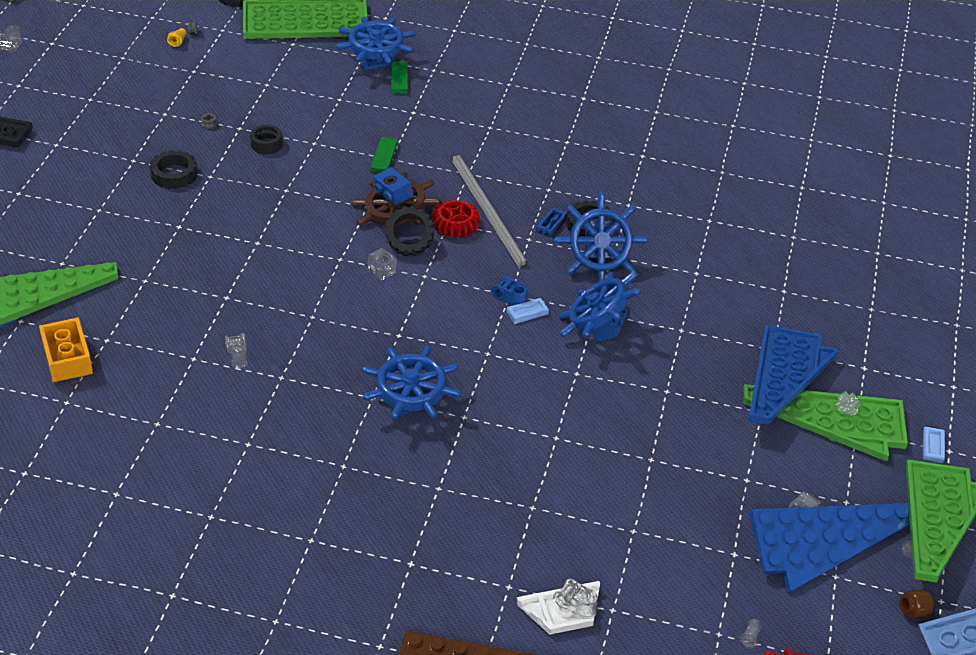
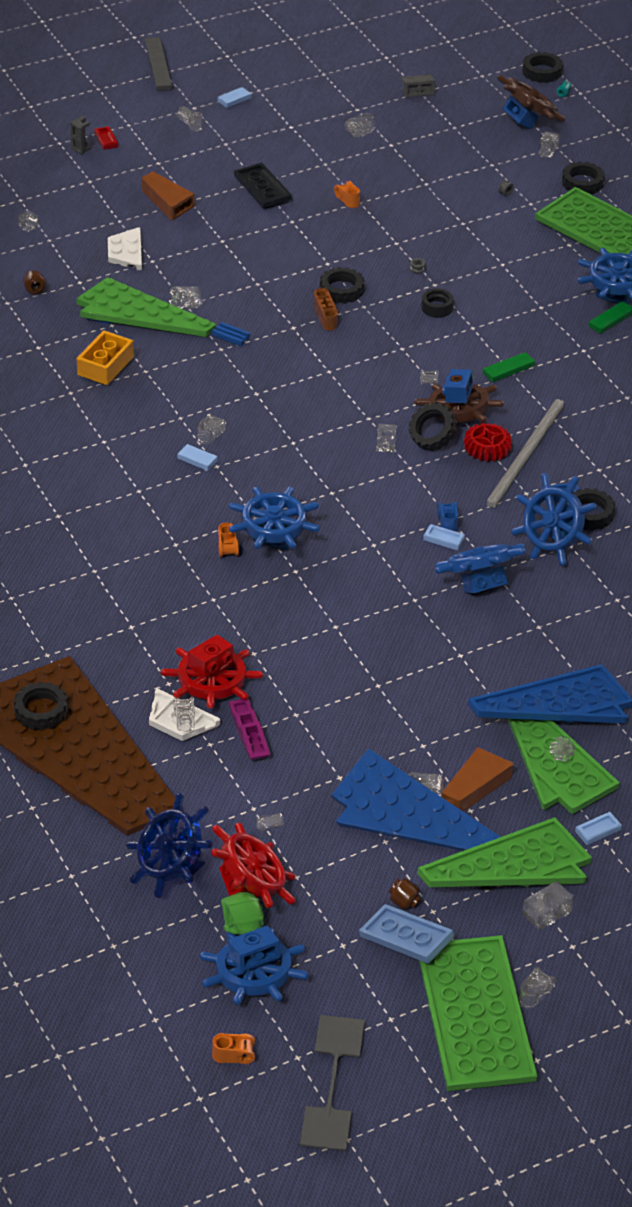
camera: 50 degrees right, 0 degrees up
yellow cone [167,28,187,47] -> none
none -> red piece [160,635,263,709]
none -> clear piece [169,286,202,308]
none -> light blue tile [177,444,218,471]
none -> blue tile [212,322,250,346]
none -> orange piece [218,522,239,557]
none -> magenta slope [229,698,270,760]
none -> dark orange beam [314,288,338,331]
none -> orange piece [334,181,360,208]
none -> clear bush [420,369,438,385]
none -> dark orange slope [441,747,514,812]

